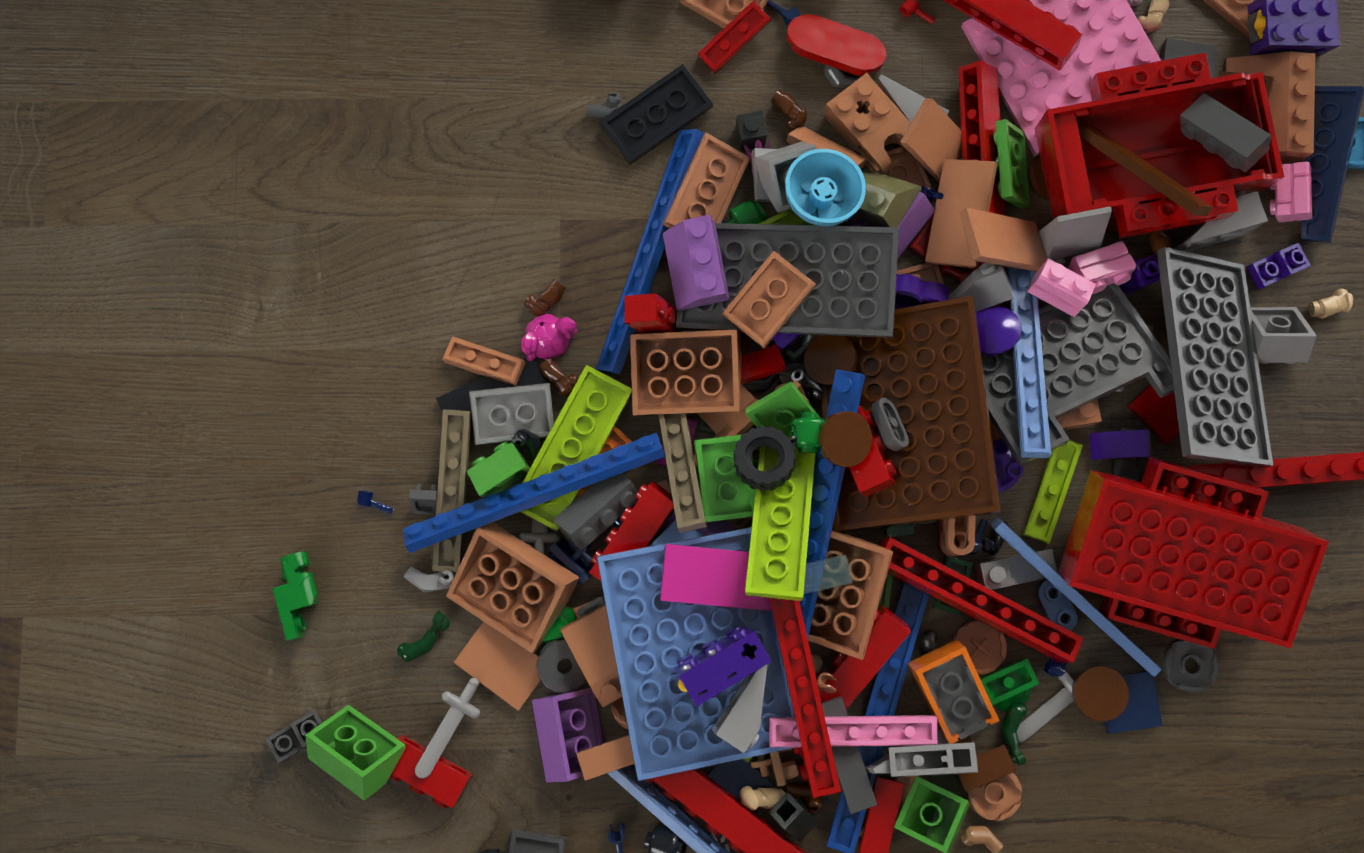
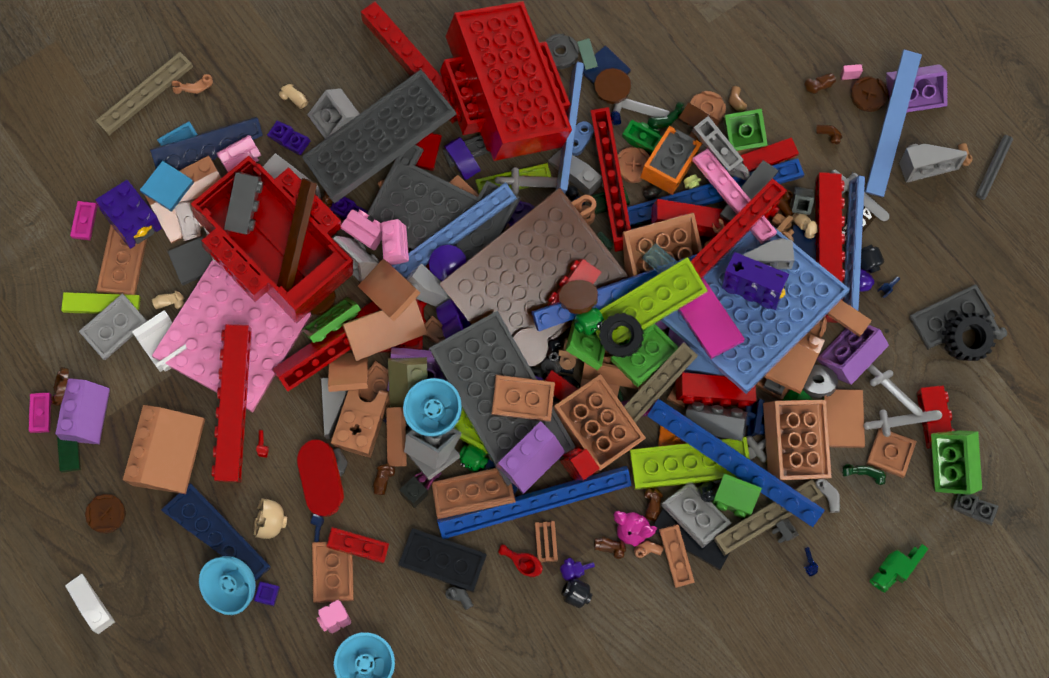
camera: 125 degrees left, 10 degrees down
dark grey plate [871,398,909,452] -> none
clear blue hand [920,186,944,203] -> none
none -> dark azure tile [140,161,194,212]
none -> light grey sword [495,167,569,195]
none -> red piece [498,544,543,577]
none -> nougat tile [535,521,558,563]
none -> dark purple piece [560,558,595,581]
none -> black head [561,578,593,608]
none -> sand green sticker [577,38,598,70]
none -> nougat arm [634,541,664,558]
none -> yellowish green plate [683,174,701,189]
none -> dark purple piece [859,268,874,292]
none -> nougat tile [866,428,917,478]
none -> light grey sword [867,364,923,416]

